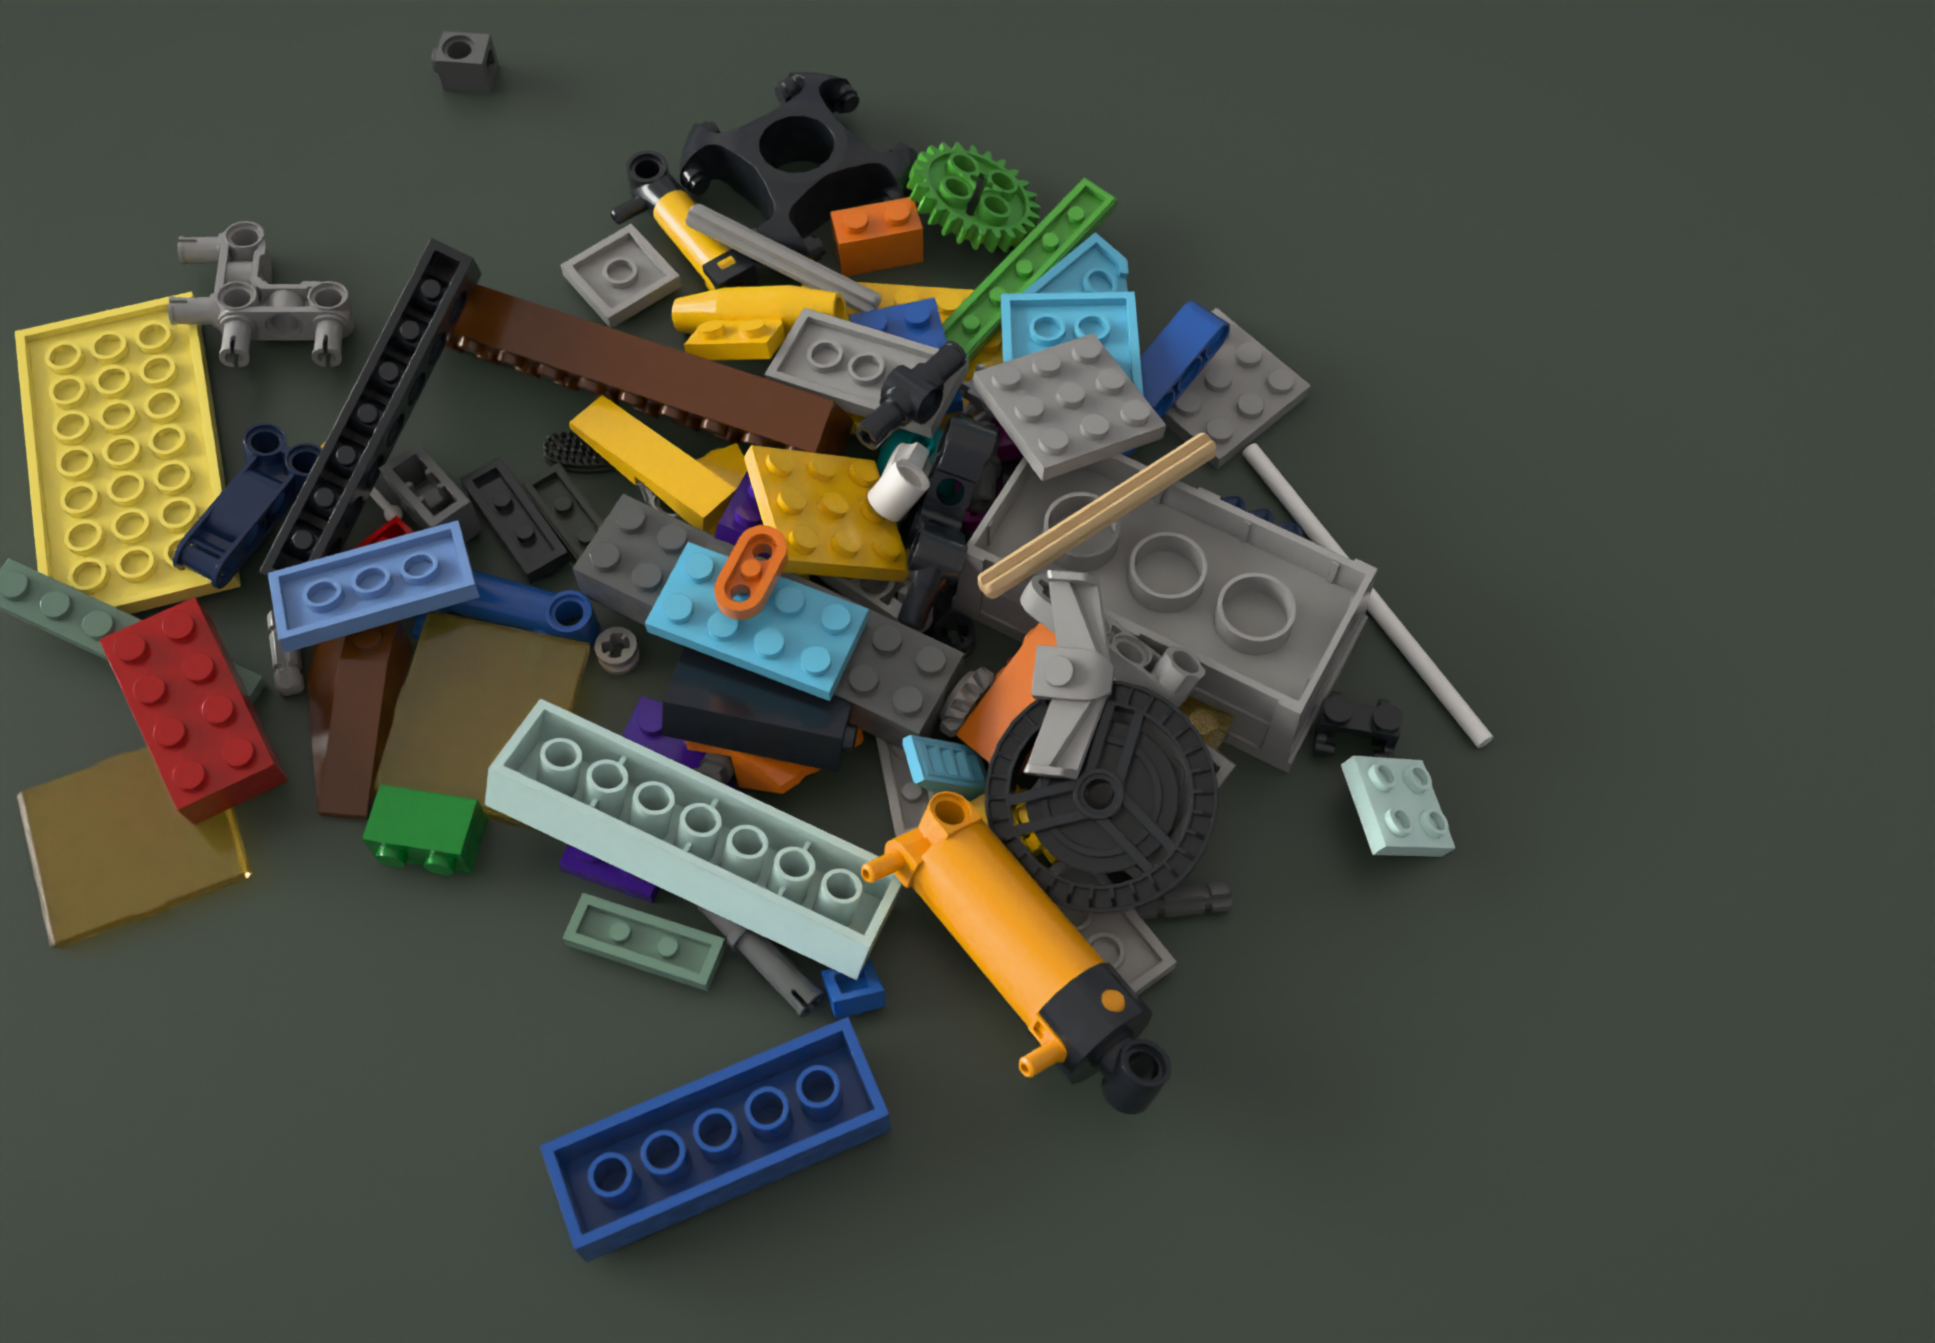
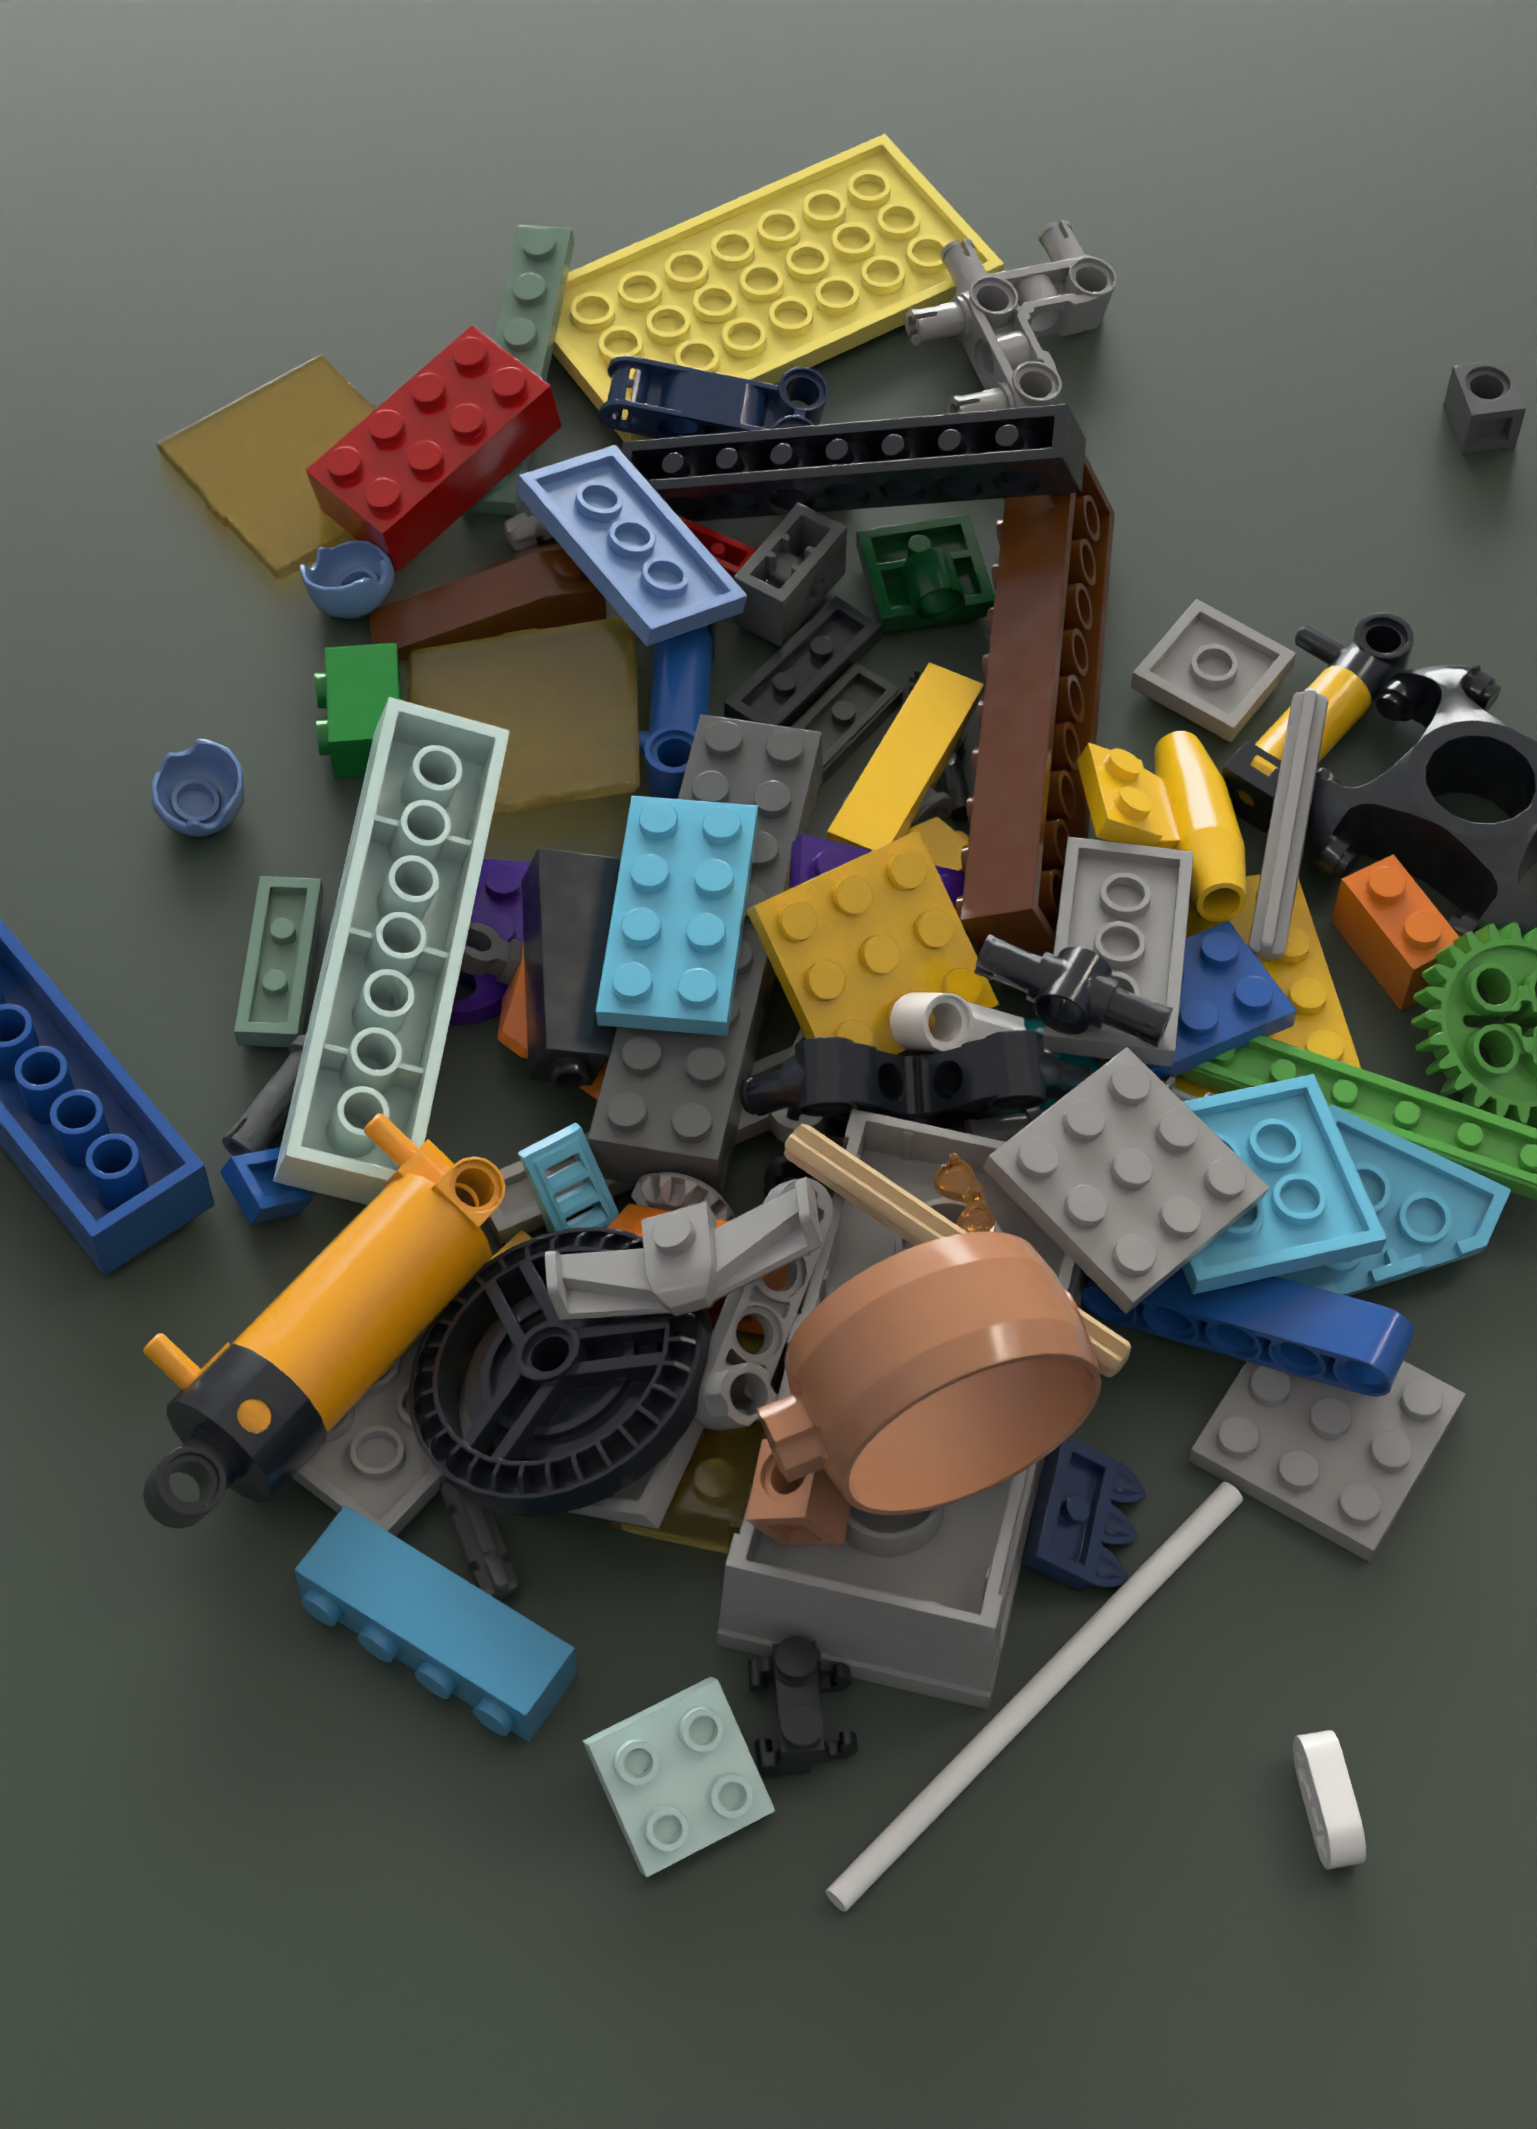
camera: 75 degrees right, 5 degrees down
orange plate [714,525,788,620] -> none
none -> medium blue hair [151,739,244,837]
none -> dark azure brick [294,1505,578,1742]
none -> medium blue hair [300,540,395,620]
none -> nougat brick [745,1439,851,1547]
none -> nougat cylinder [757,1232,1101,1515]
none -> dark green plate [856,514,995,633]
none -> clear orange piece [934,1153,995,1233]
none -> white beam [1293,1730,1366,1870]

